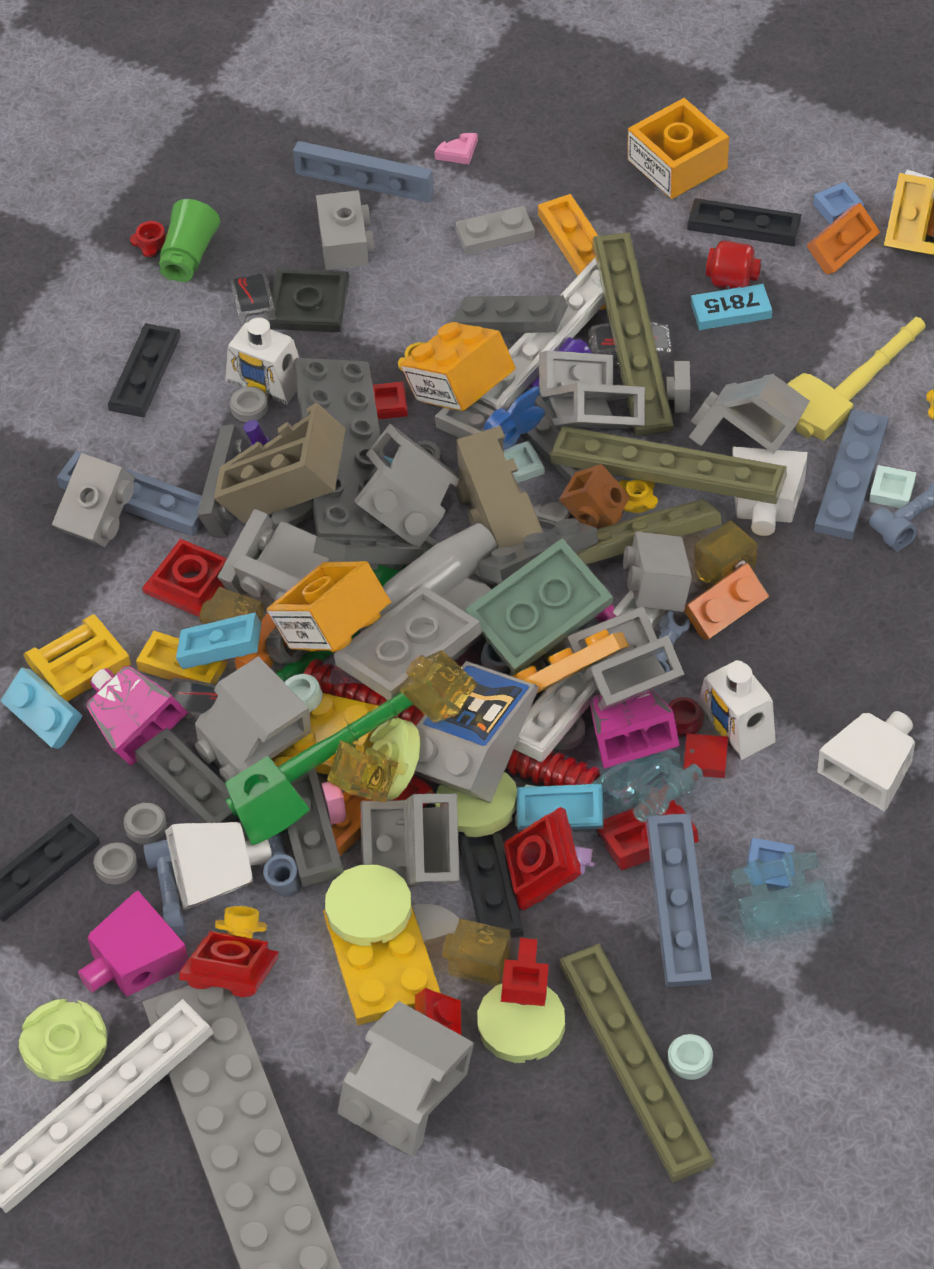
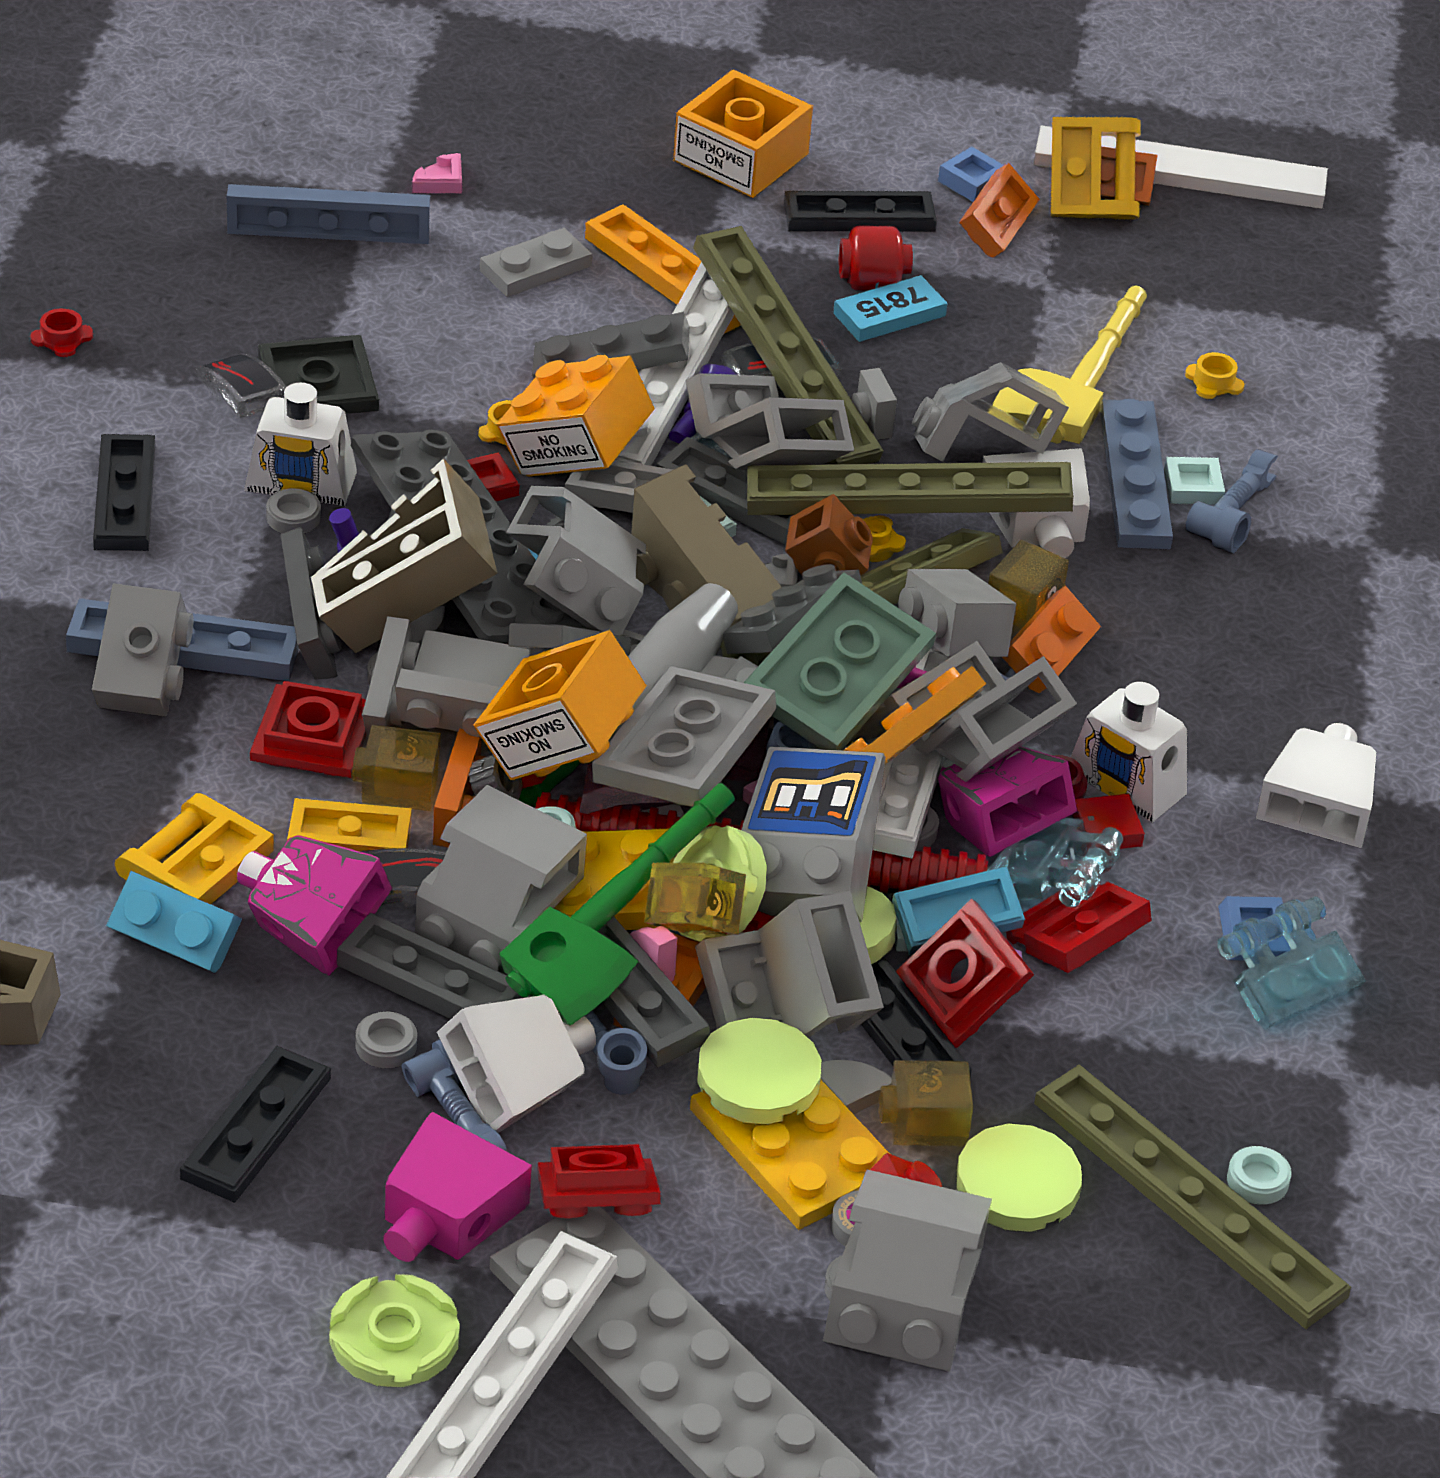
camera: 25 degrees left, 10 degrees down
light grey tile [94,842,138,884] -> none
bright green plant [159,199,220,282] -> none
medium azure plate [176,612,262,669] -> none
yellow plate [215,906,267,939] -> none
light grey brick [316,190,375,270] -> none
clear yellow brick [400,650,478,723] -> none
blue plate [483,386,545,450] -> none
red plate [501,938,549,1007] -> none
sand blue plate [646,813,712,987] -> none

